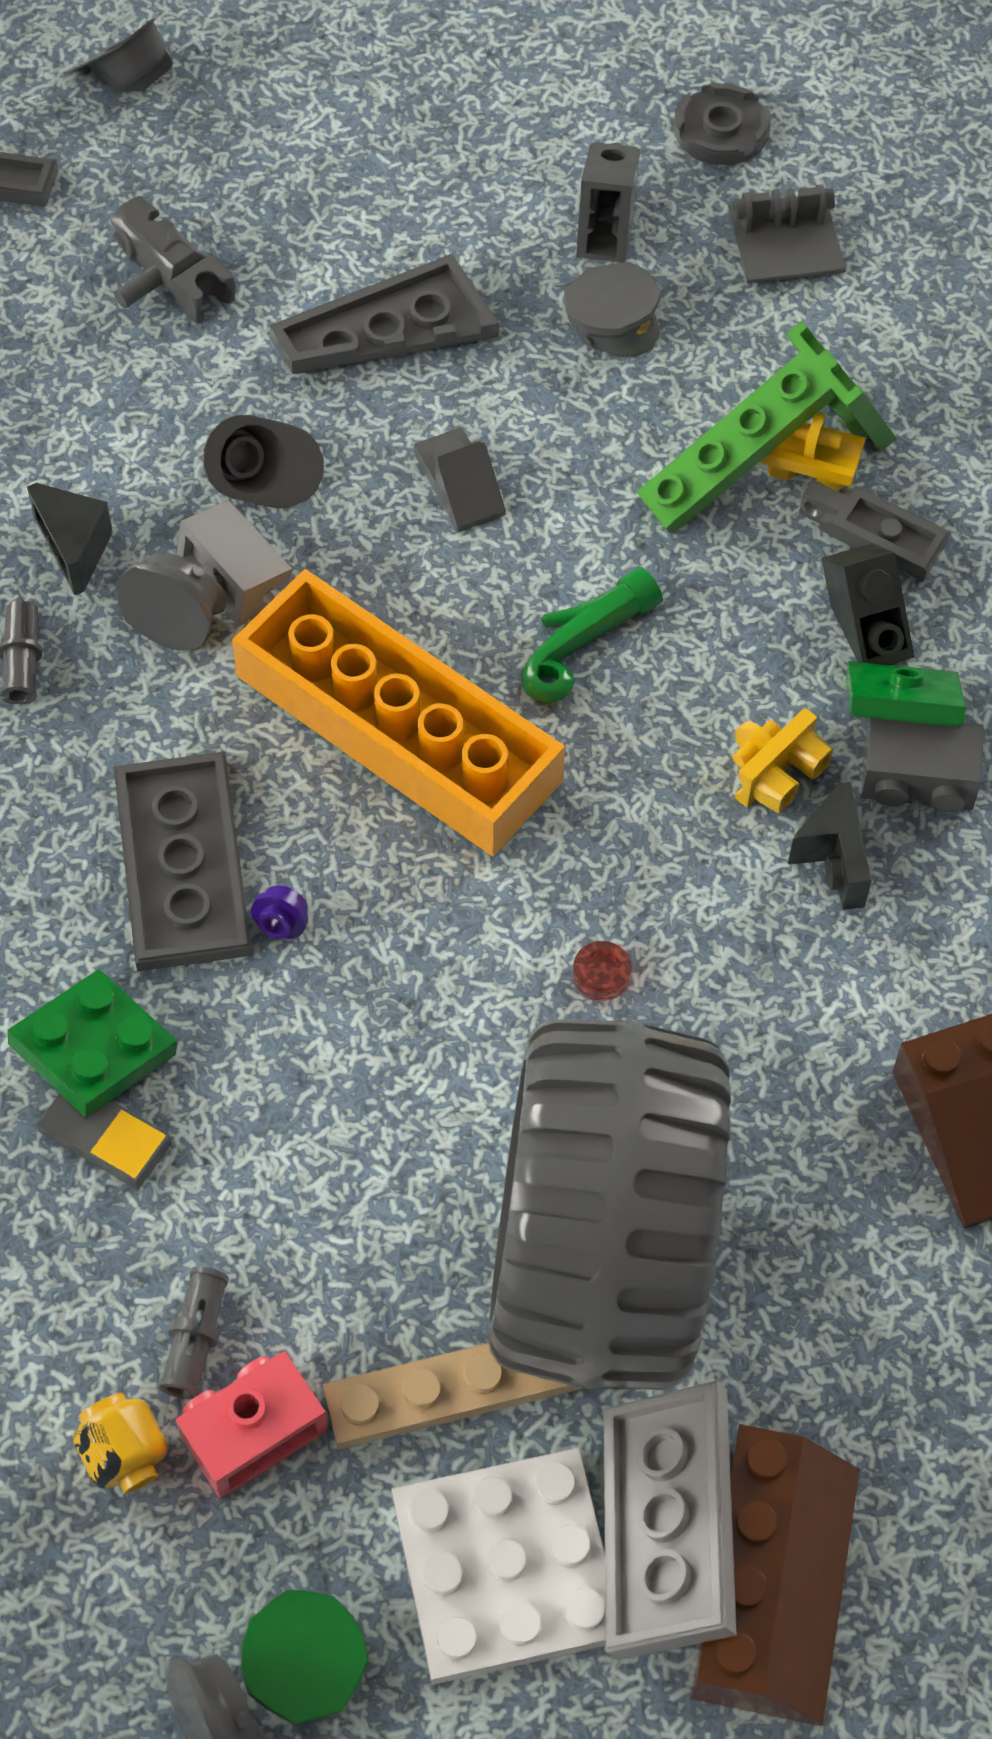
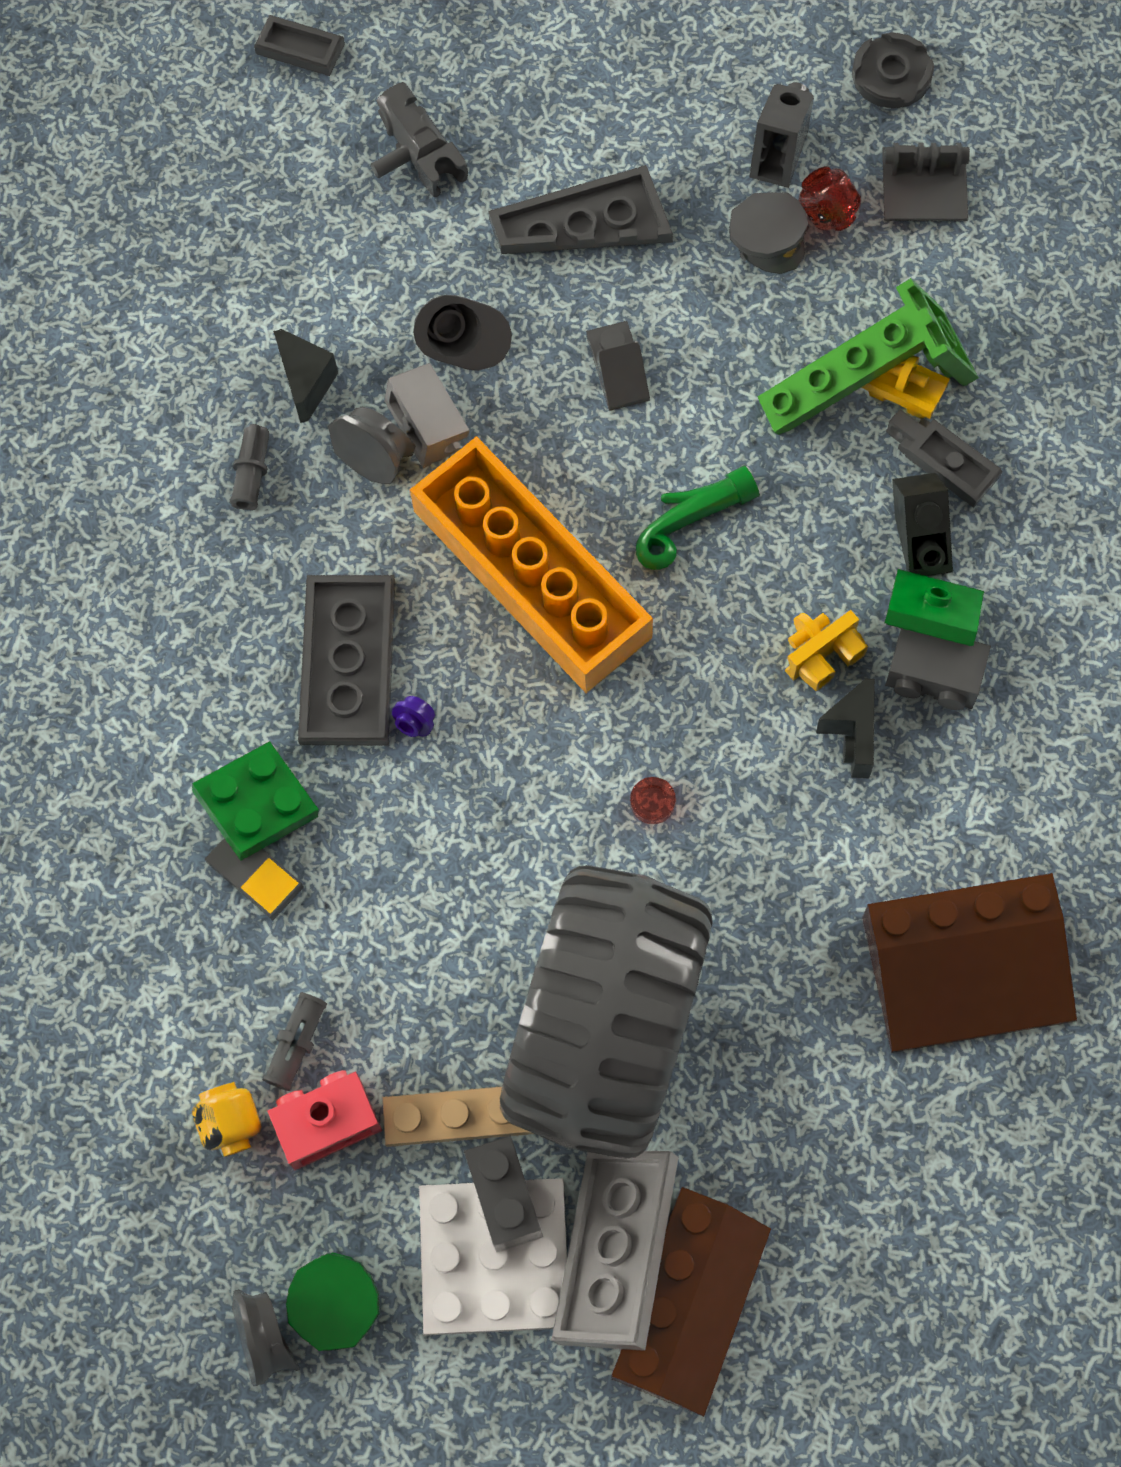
camera: 15 degrees right, 10 degrees up
none -> dark grey brick [464,1135,543,1252]
none -> clear red head [799,166,861,231]

